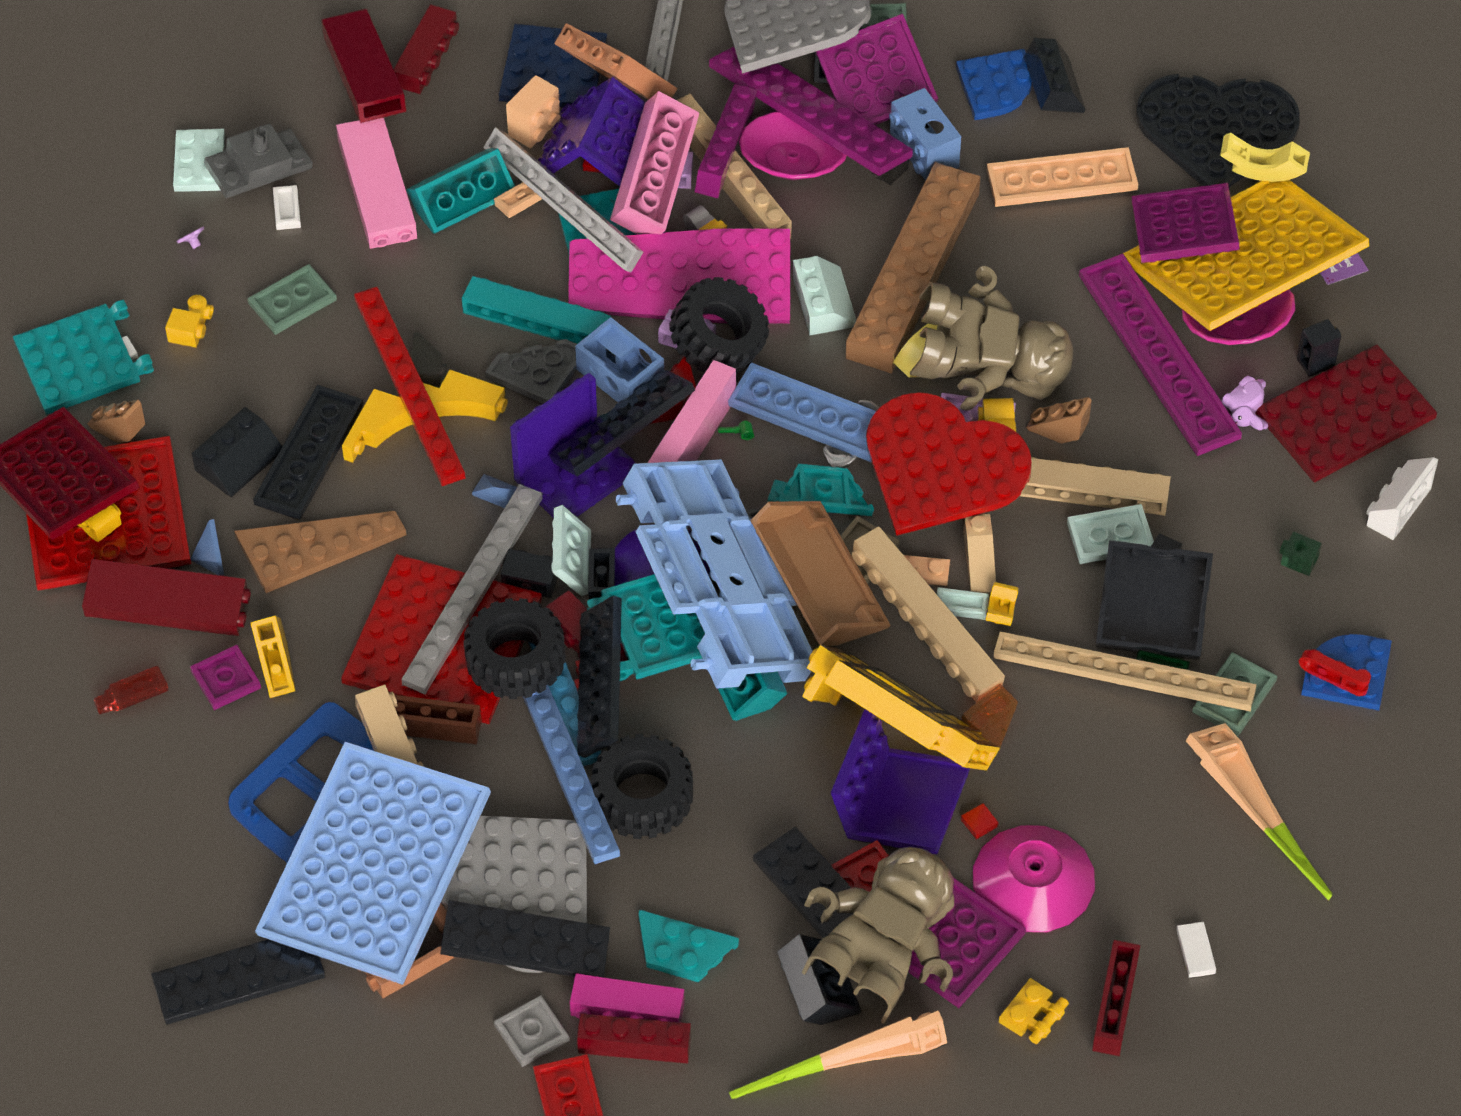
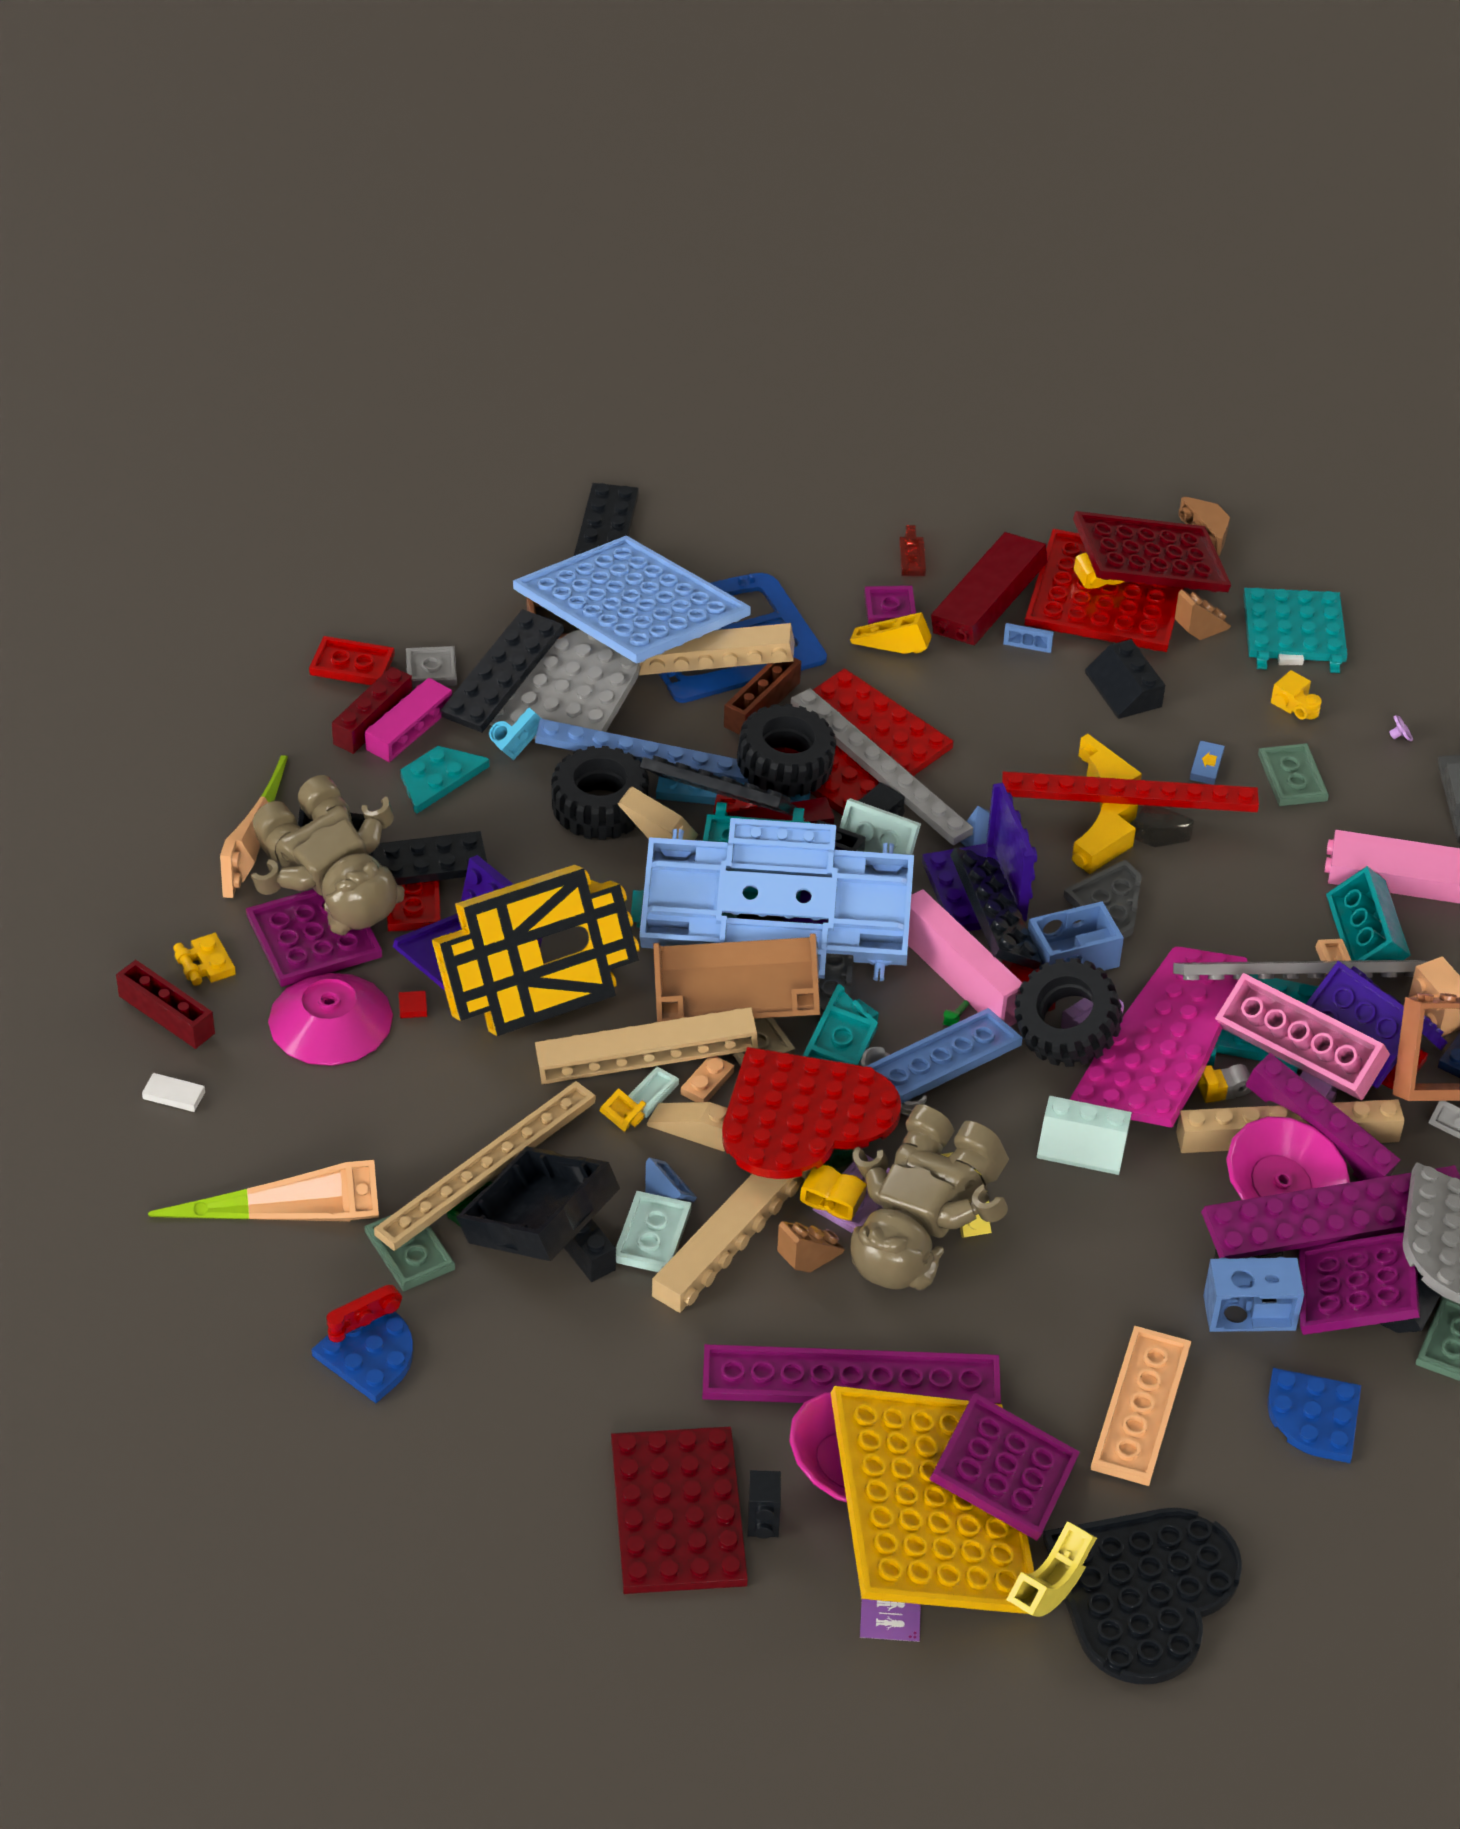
camera: 115 degrees right, 10 degrees down
medium nougat wing [234,511,406,593] -> none
black plate [253,385,363,520] -> none
white tile [273,185,301,230] -> none
teal brick [462,276,611,344] -> none
medium nougat brick [846,162,980,374] -> none
clear orange wing [961,684,1018,752] -> none
black slope [1024,38,1086,113] -> none
lavender animal [1222,376,1268,430] -> none
clear green brick [1279,532,1322,576] -> none
white slope [1366,457,1438,540] -> none
none -> medium azure plate [489,708,542,761]
none -> tan slope [618,787,698,840]
none -> medium blue slope [645,1157,697,1202]
none -> medium blue tile [1190,741,1225,785]

